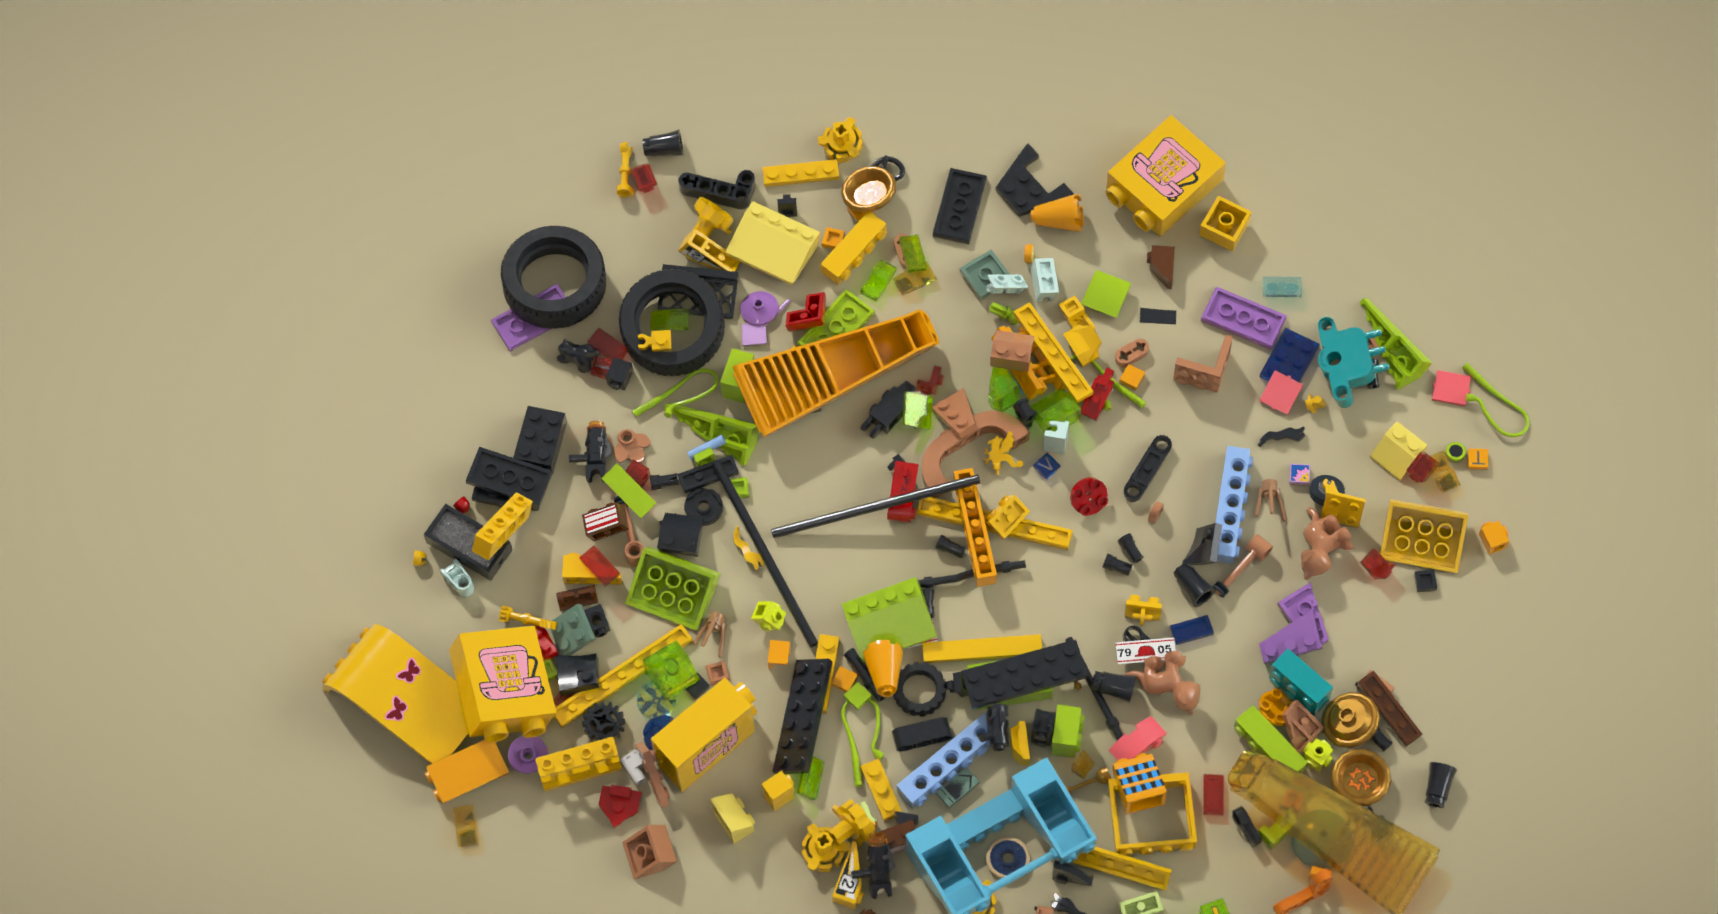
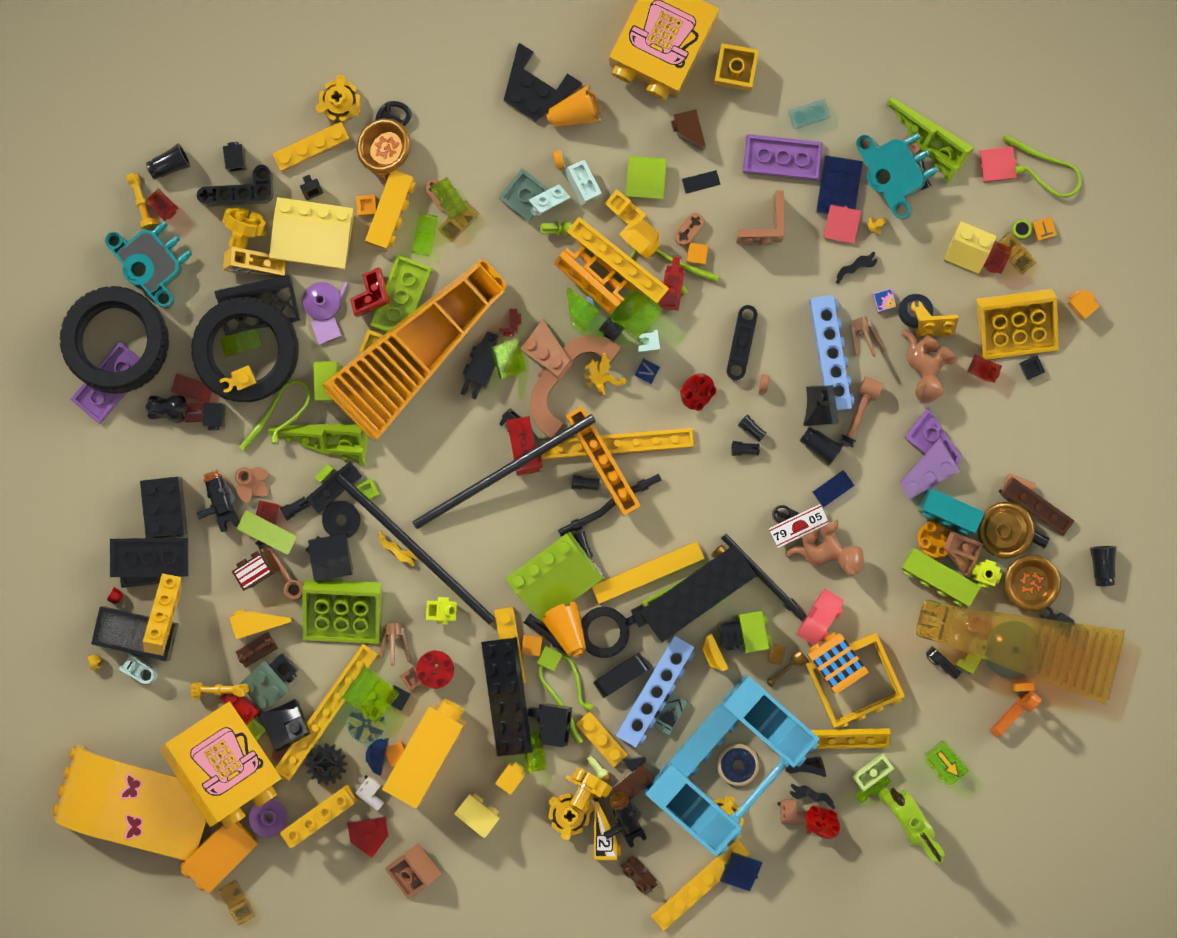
camera: 20 degrees left, 20 degrees up
clear red tile [579,545,620,587] -> none
nougat wing [634,742,670,808] -> none
light blue piece [687,435,726,460] -> none
light orange panel [768,640,791,669] -> none
black tile [932,168,987,244] -> none
black piece [979,704,1009,751] -> none
yellow bracket [985,495,1030,539] -> none
nougat slope [990,330,1034,372] -> none
black plant [1091,671,1136,703] -> none
yellow hips [1124,594,1162,626] -> none
clear red tile [1203,774,1224,815] -> none
none -> teal piece [105,221,192,309]
none -> black brick [223,142,247,172]
none -> red plate [416,650,455,689]
none -> black hinge [528,703,573,747]

